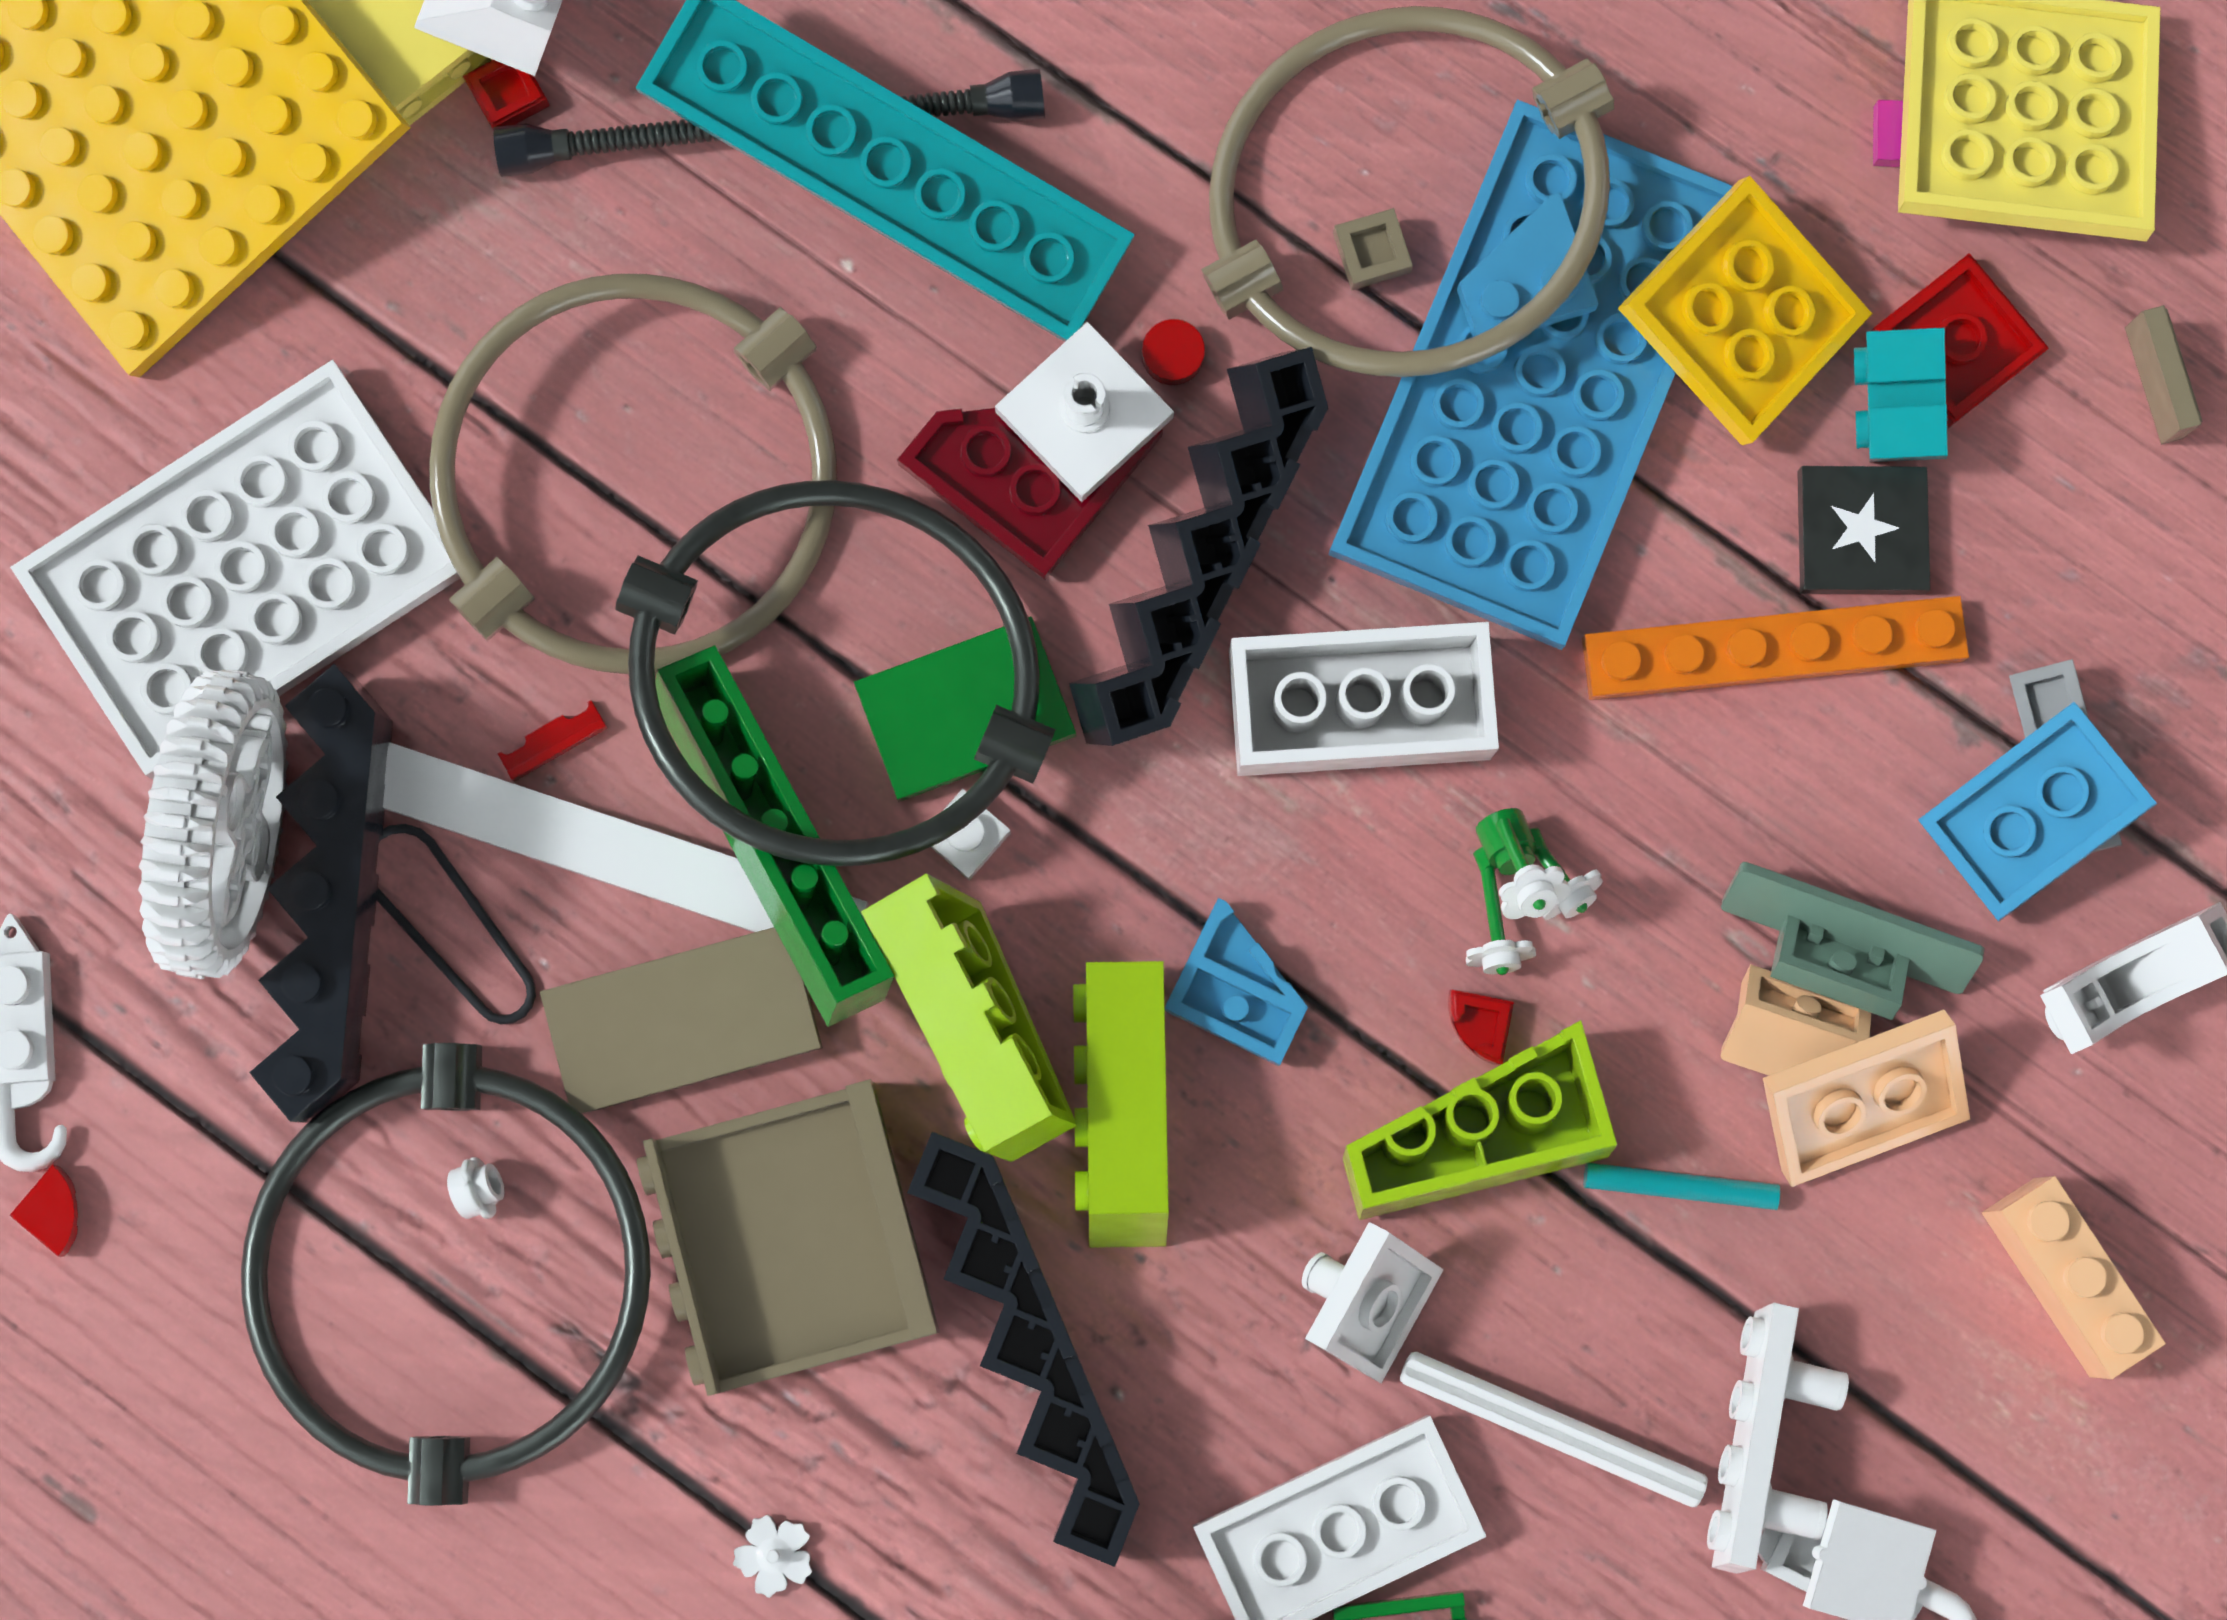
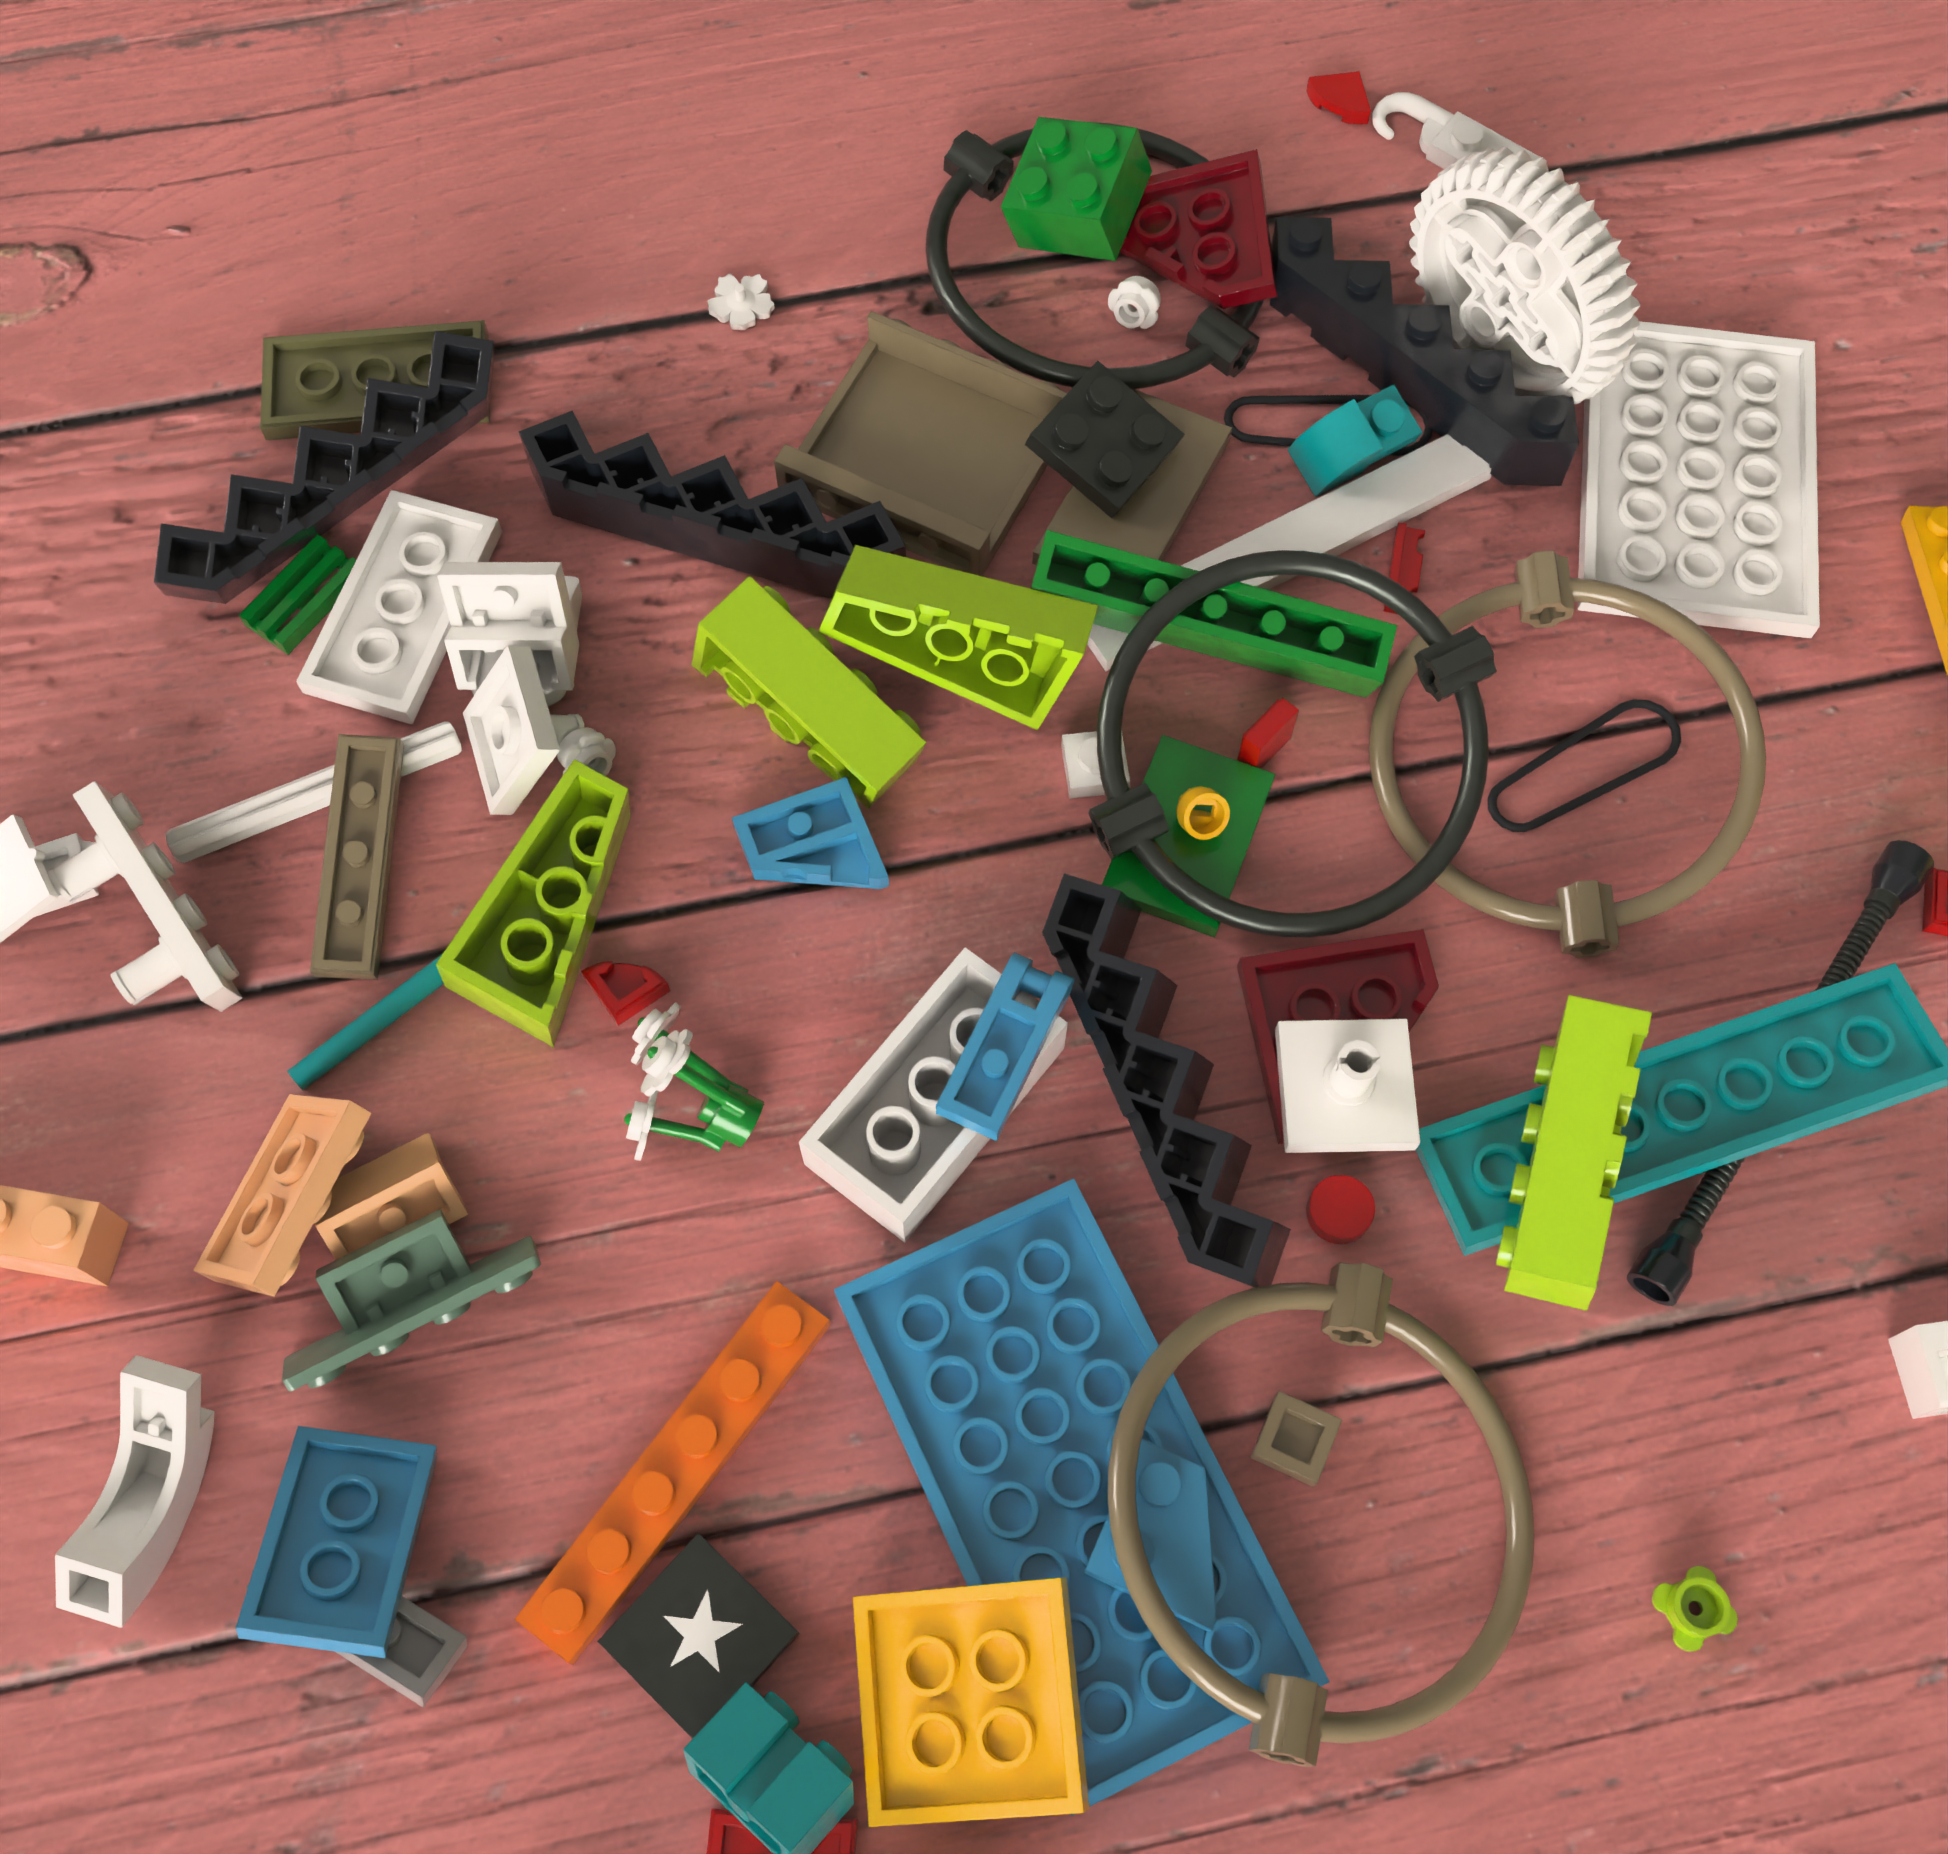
camera: 135 degrees right, 15 degrees down
none -> dark tan tile [310,734,404,980]
none -> white piece [437,562,582,707]
none -> white plate [557,727,616,776]
none -> dark azure plate [936,952,1075,1141]
none -> green brick [1001,117,1152,261]
none -> pearl dark grey plate [1024,361,1185,519]
none -> dark red plate [1120,149,1278,309]
none -> yellow hinge [1176,786,1230,840]
none -> red tile [1237,697,1299,769]
none -> teal brick [1287,385,1423,498]
none -> black piece [1488,699,1681,832]
none -> lime wedge [1496,995,1652,1311]

